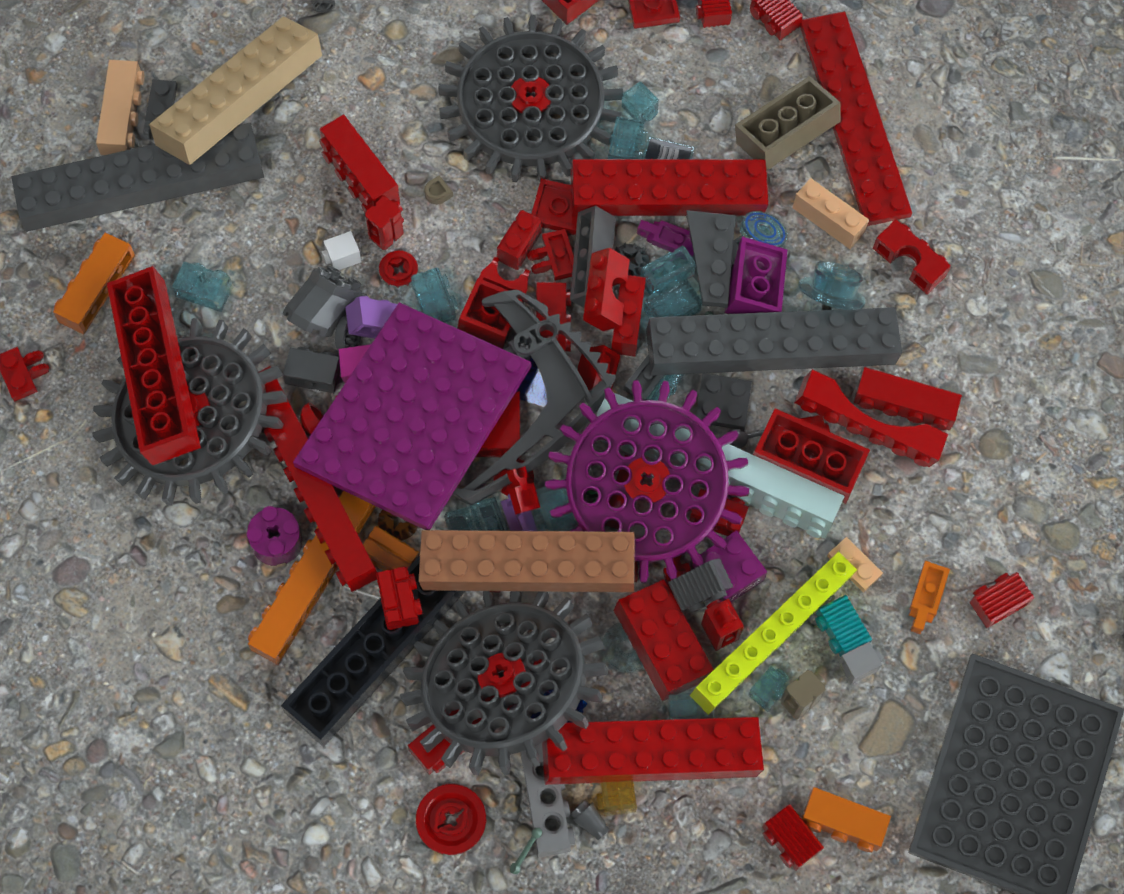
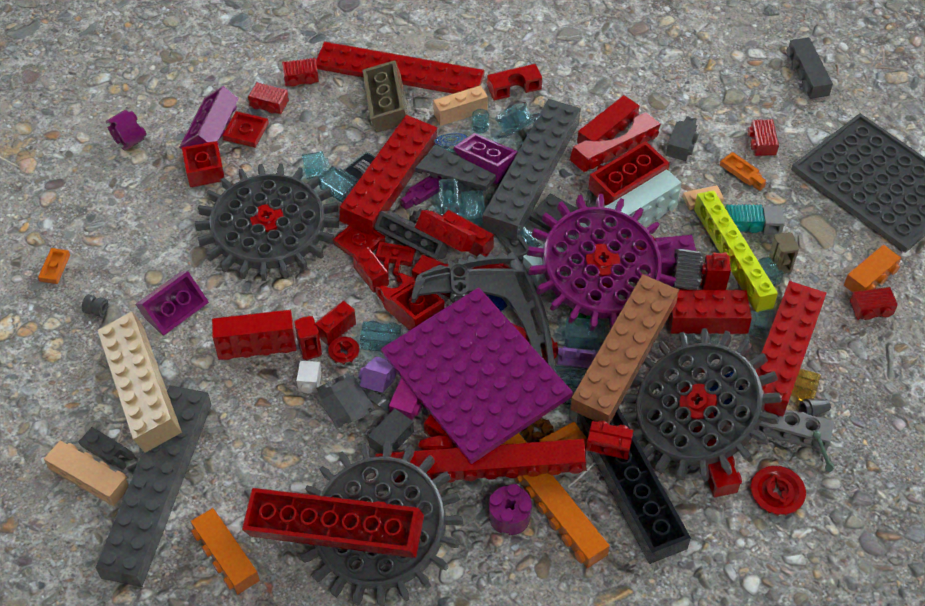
camera: 60 degrees left, 15 degrees down
clear light blue brick [172,261,233,312] -> none
dark tan tile [424,175,453,205] -> none
red plate [506,466,541,515] -> none
none -> magenta slope [135,271,209,336]
none -> red brick [316,301,356,346]
none -> clear light blue wheel [472,109,489,133]
none -> dark grey hinge [666,116,699,161]

